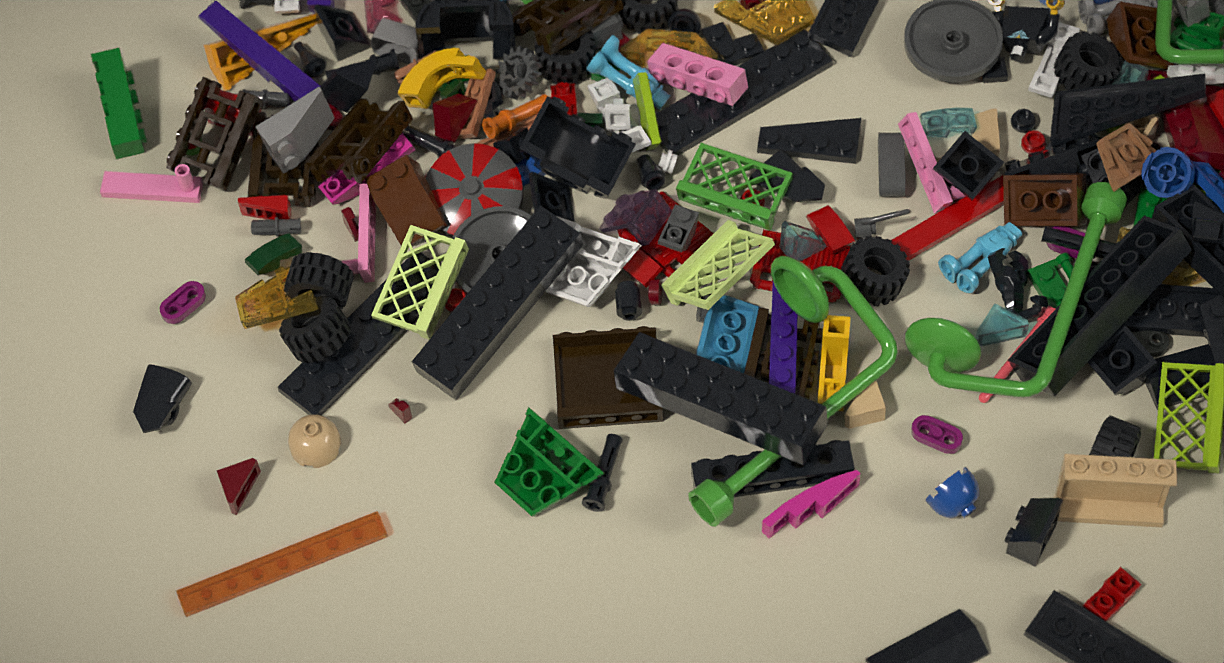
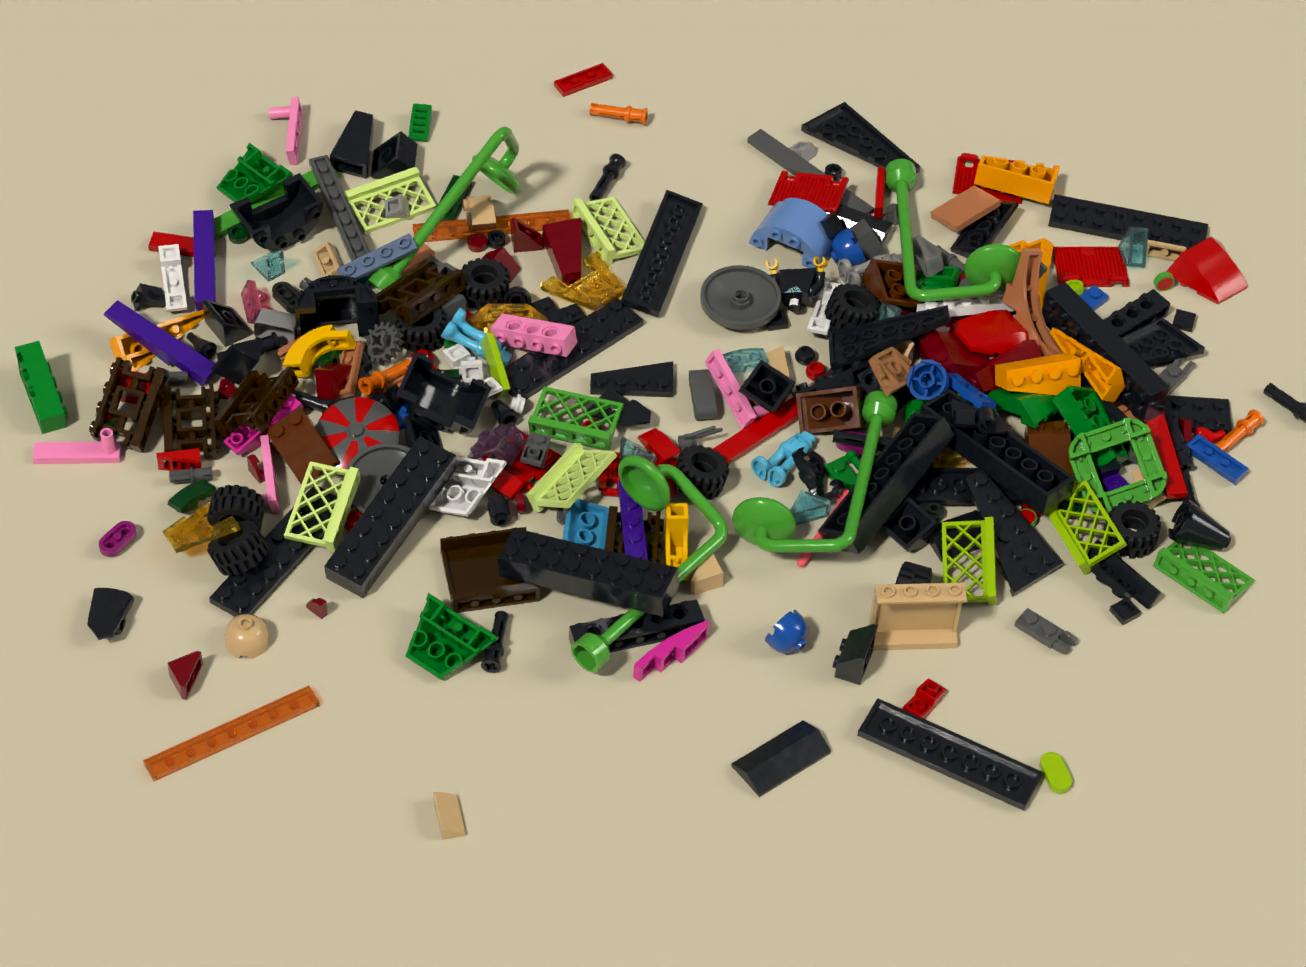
camera: 15 degrees left, 10 degrees down
light grey slope [256,87,334,173] -> none
magenta plate [911,415,963,454] -> none

